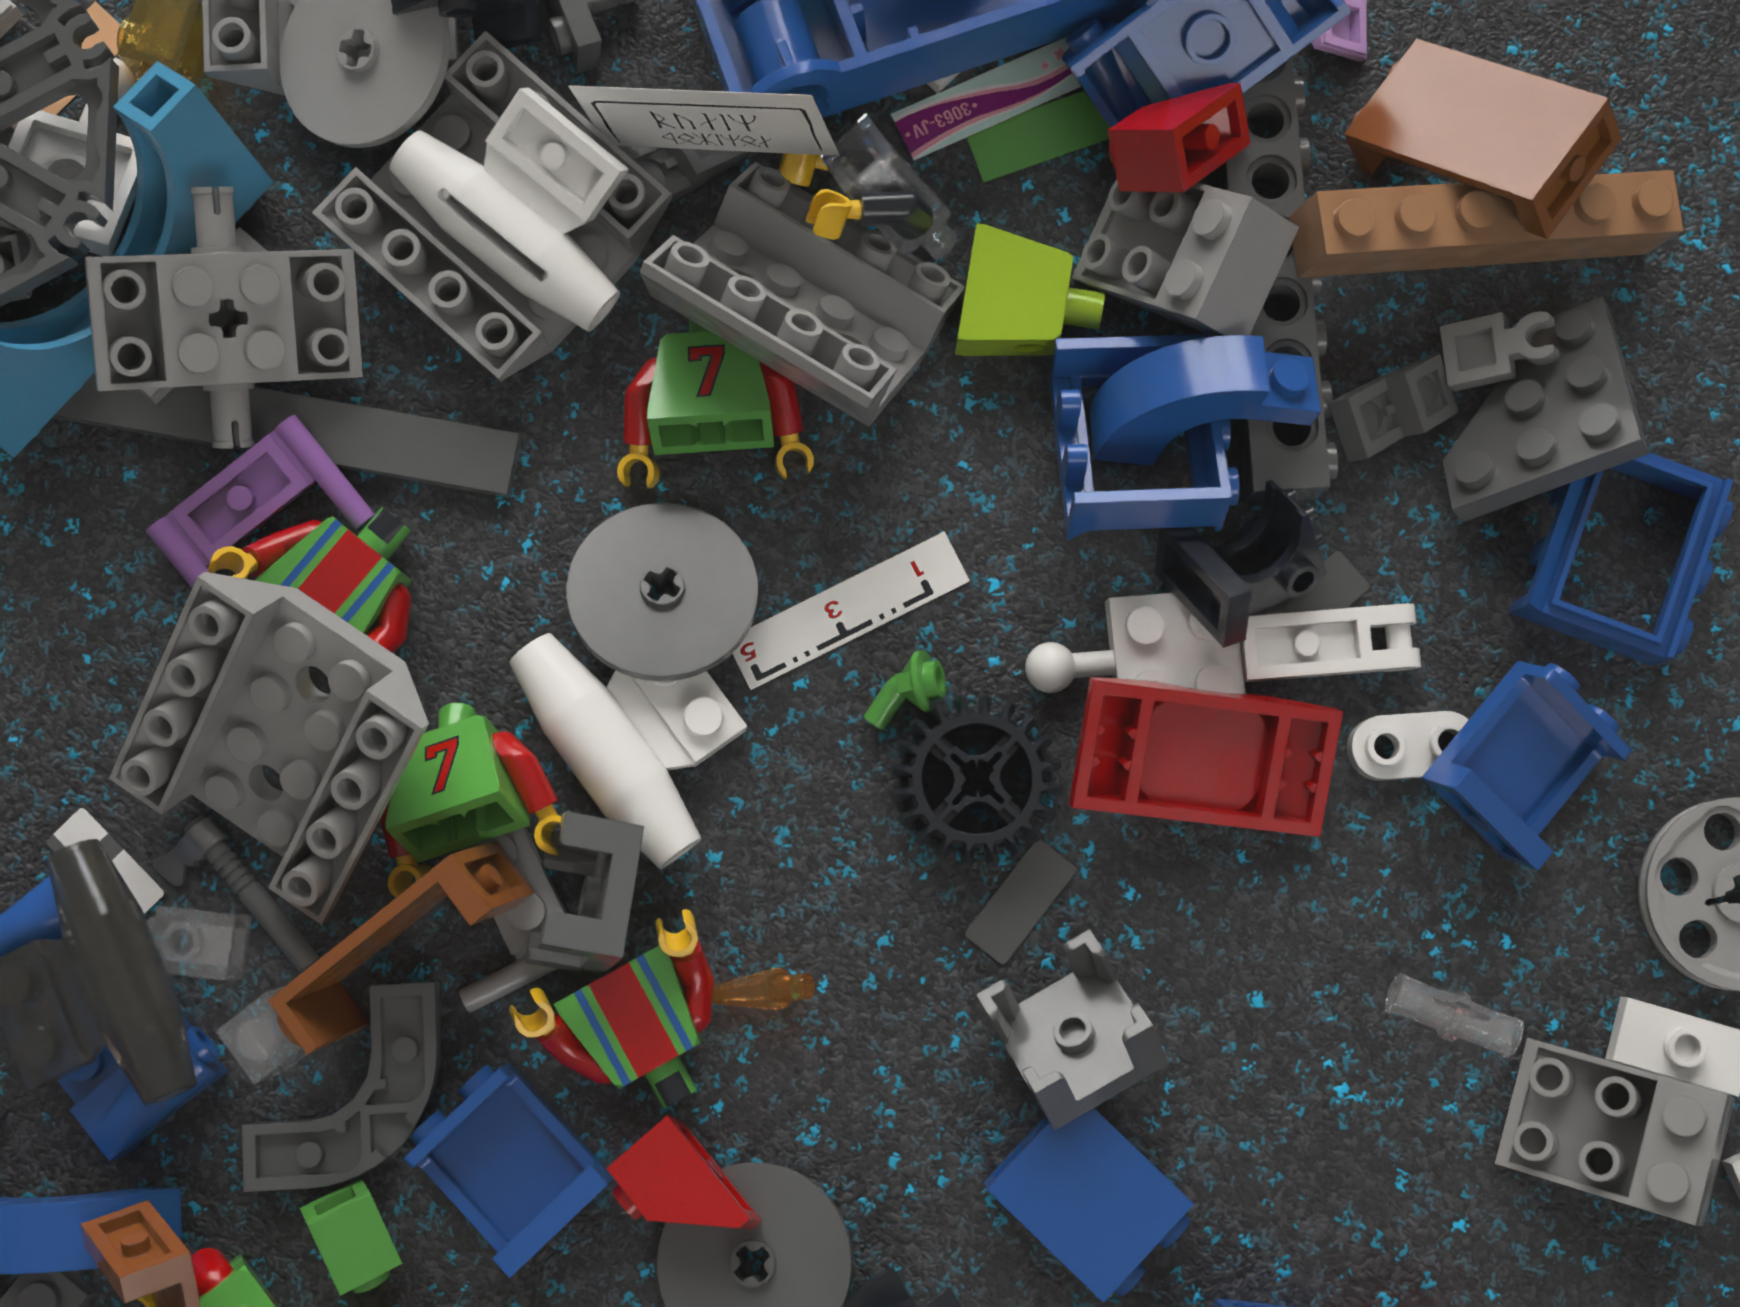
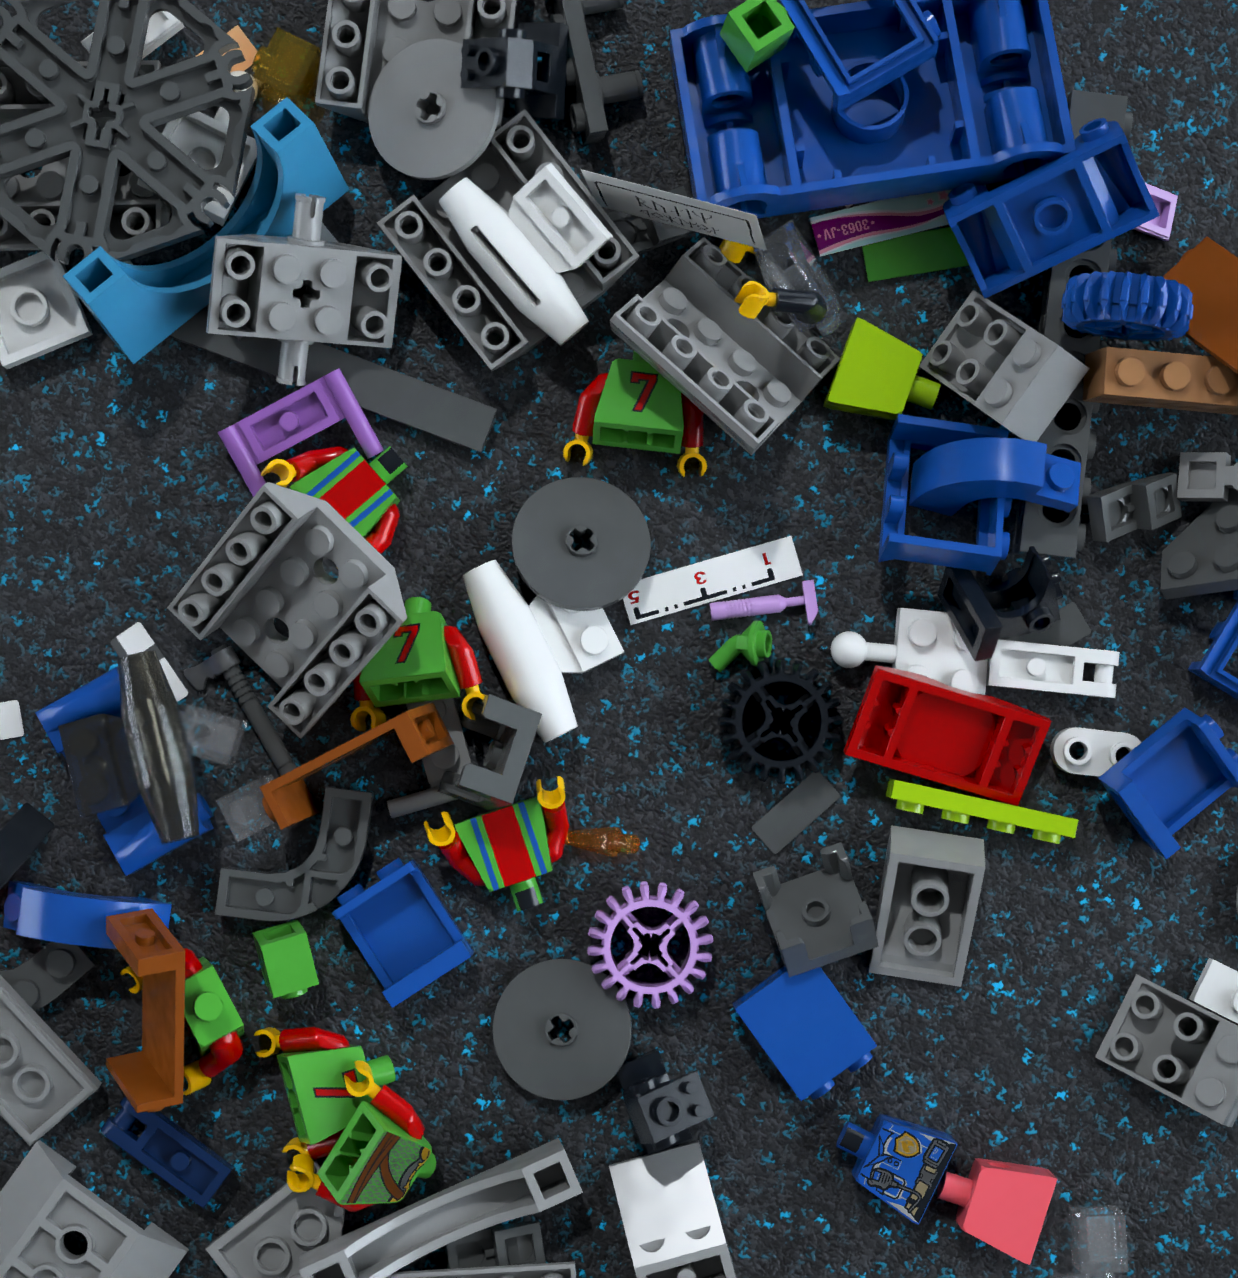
camera: 10 degrees right, 5 degrees up
red slope [606,1116,762,1230] -> none
red slope [1107,83,1251,192] -> none
clear pin [1385,972,1524,1059] -> none
none -> lavender gear [587,881,713,1009]
none -> lavender piece [709,580,818,626]
none -> light grey slope [869,825,985,987]
none -> lime plate [886,778,1079,844]
none -> blue gear [1061,271,1194,342]

